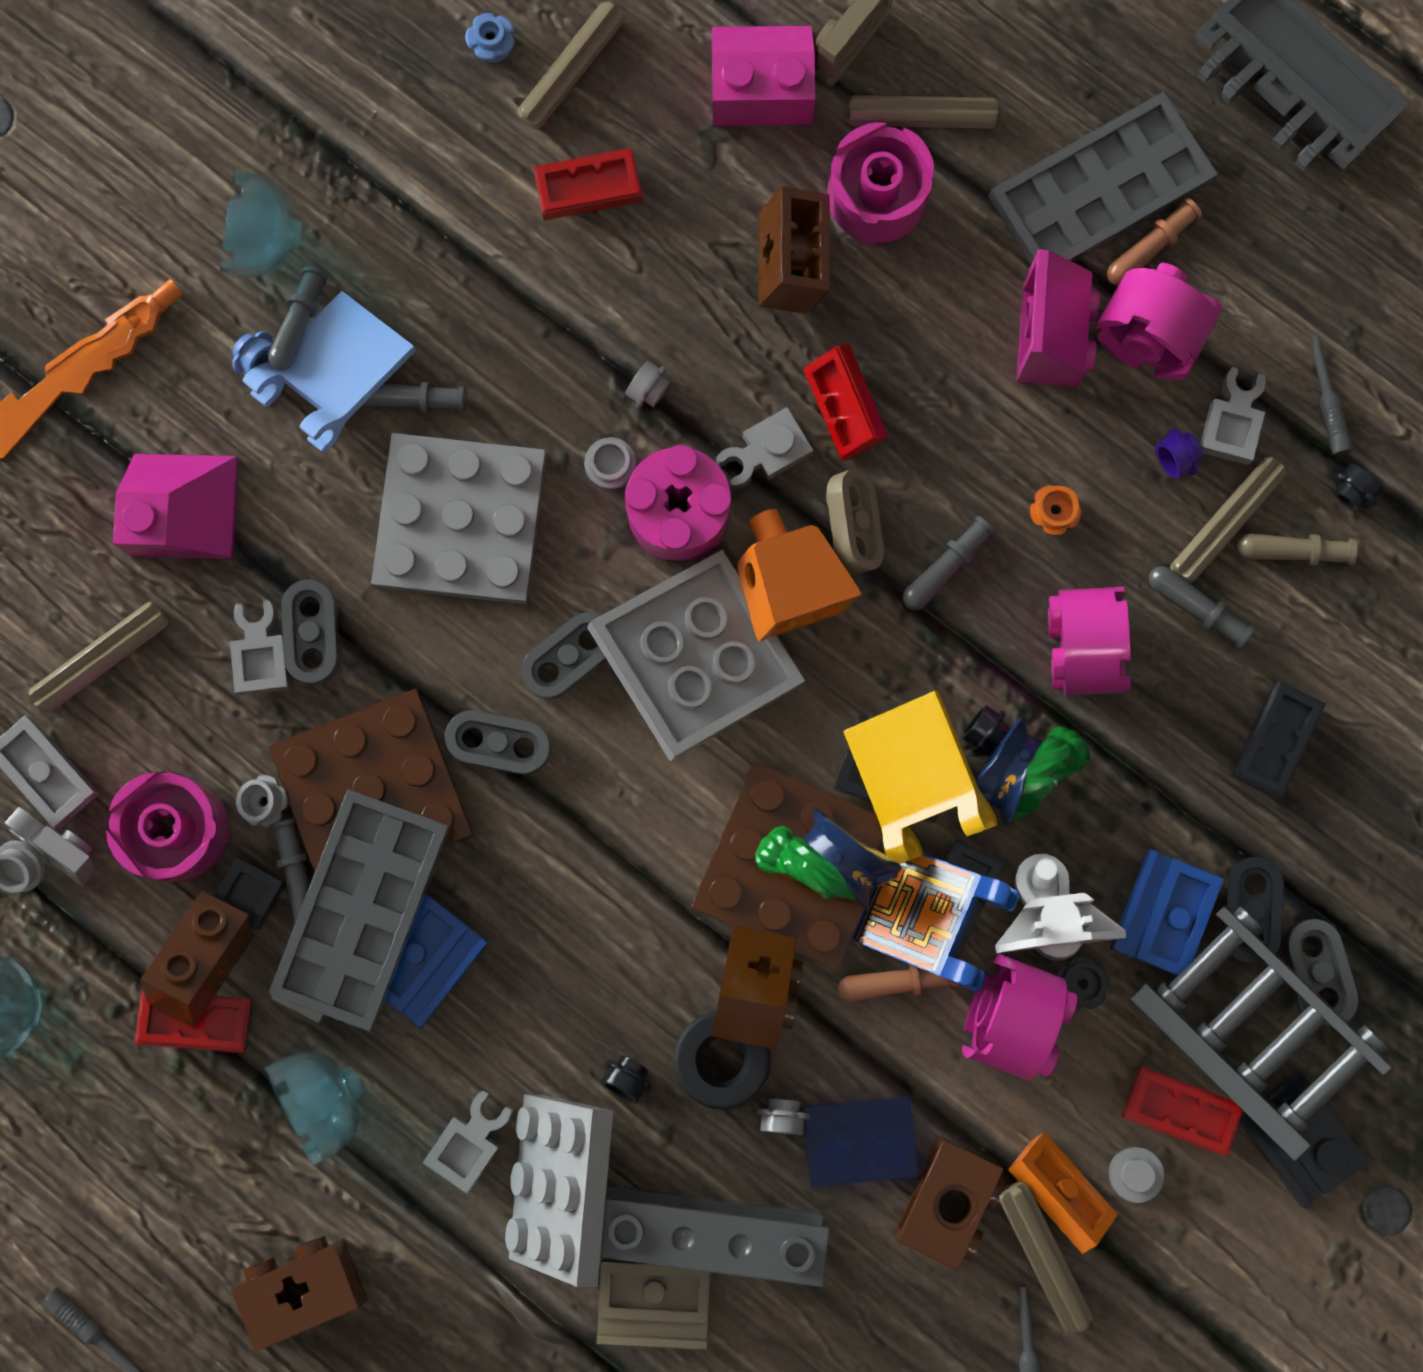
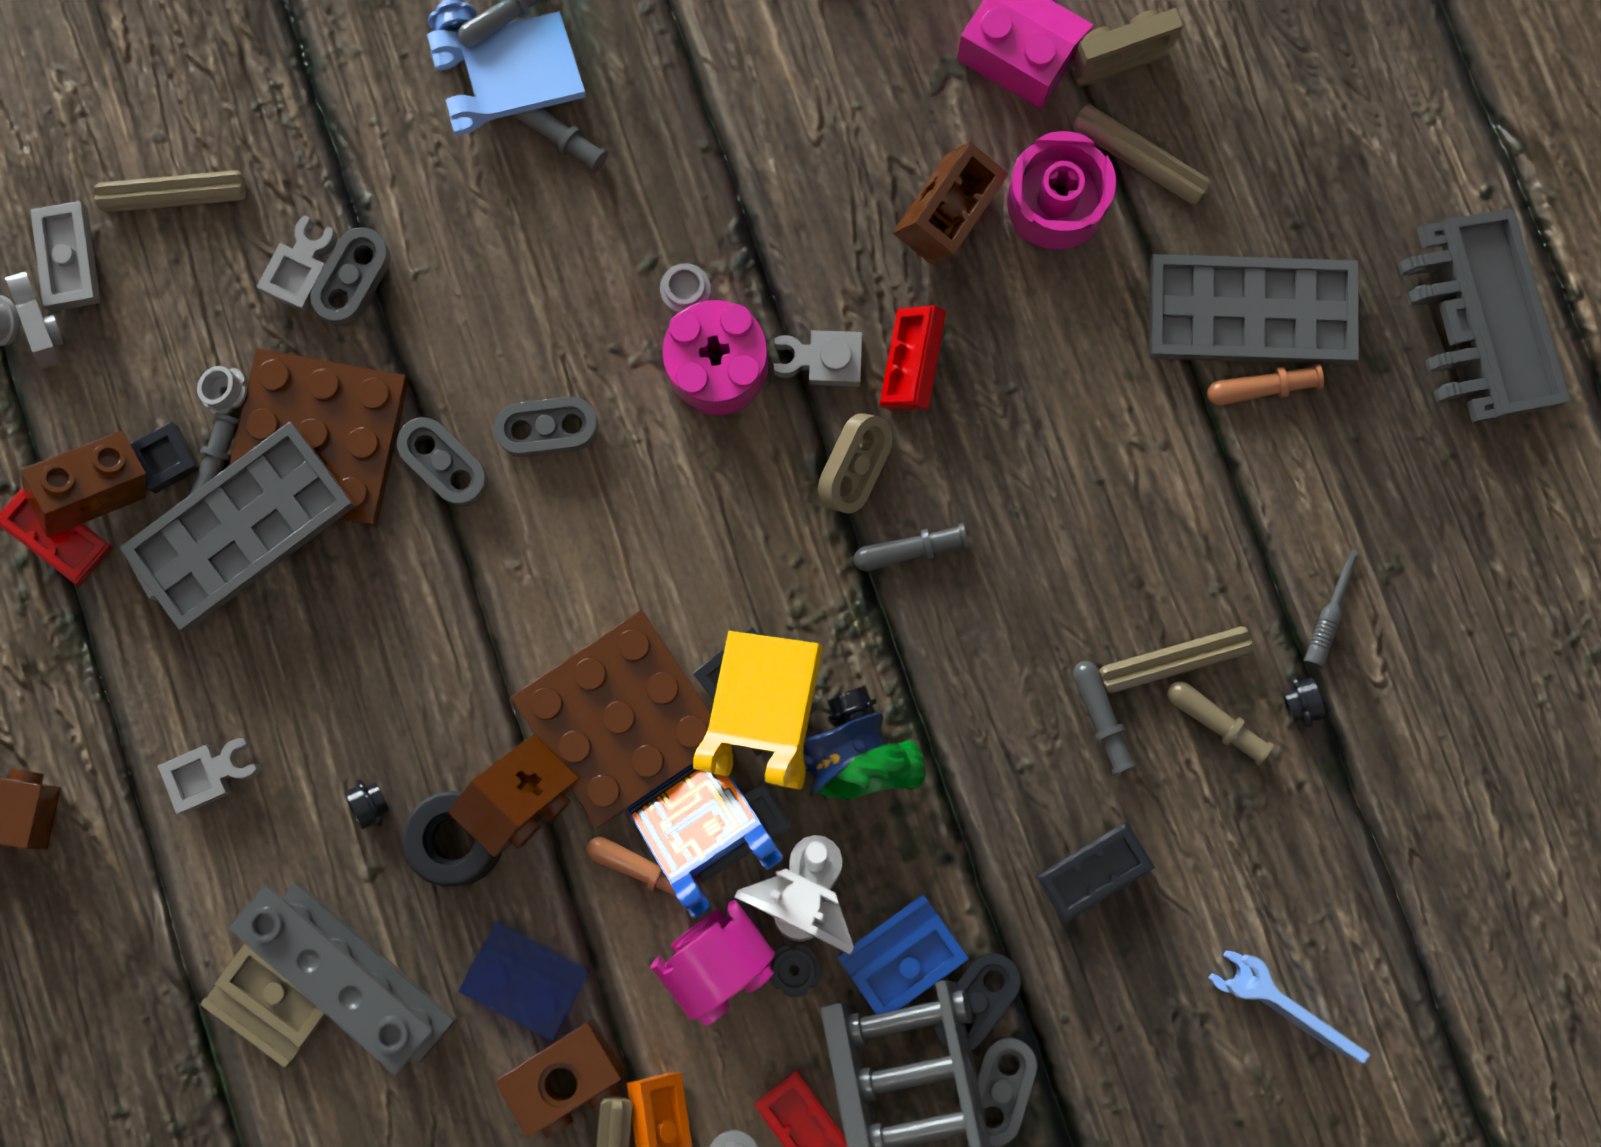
camera: 35 degrees right, 0 degrees up
dark pink brick [106,772,231,883] -> none
dark pink slope [113,454,239,559] -> none
clear light blue cylinder [264,1051,365,1166] -> none
light grey plate [371,433,547,605] -> none
blue plate [385,894,490,1028] -> none
light grey plate [505,1094,613,1287] -> none
red plate [533,148,643,221] -> none
light grey plate [587,550,805,762] -> none
light grey plate [625,360,670,408] -> none
orange torso [737,509,862,642] -> none
piece [755,807,902,911] -> none
light grey plate [756,1099,810,1136] -> none
dark pink slope [1016,249,1100,387] -> none
orange plate [1030,485,1082,535] -> none
dark pink brick [1048,586,1131,696] -> none
dark pink brick [1095,263,1223,381] -> none
dark purple plate [1155,429,1203,479] -> none
light grey plate [1200,367,1266,465] -> none

